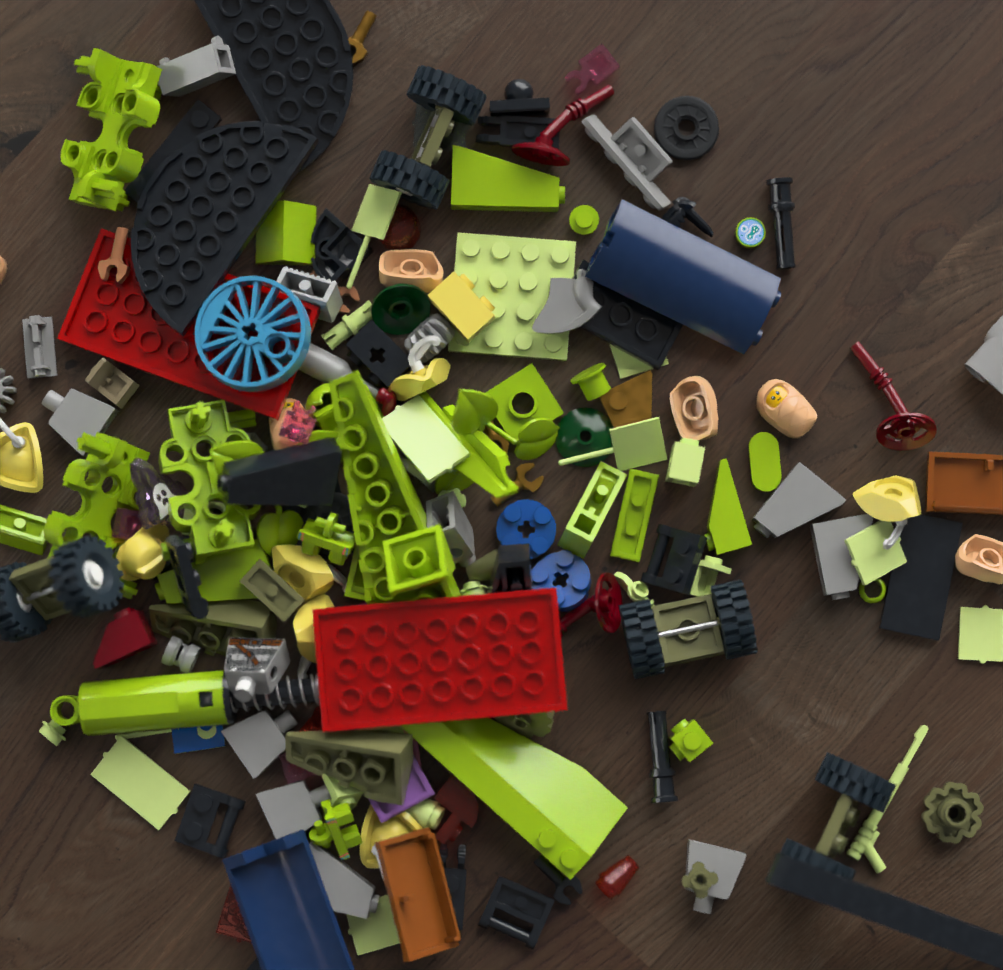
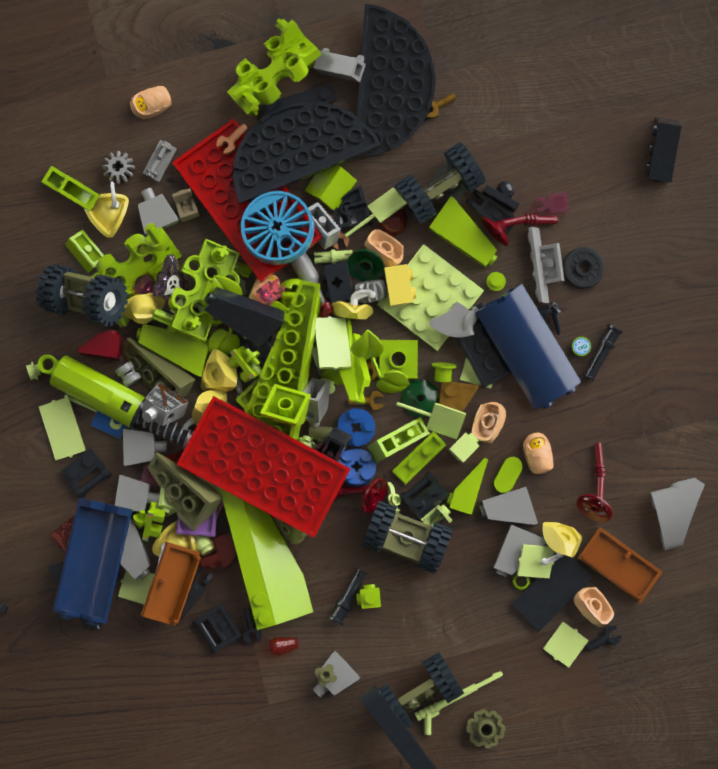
camera: 30 degrees right, 0 degrees up
black hinge [165,534,209,620] -> none
olive plate [240,559,305,622] -> none

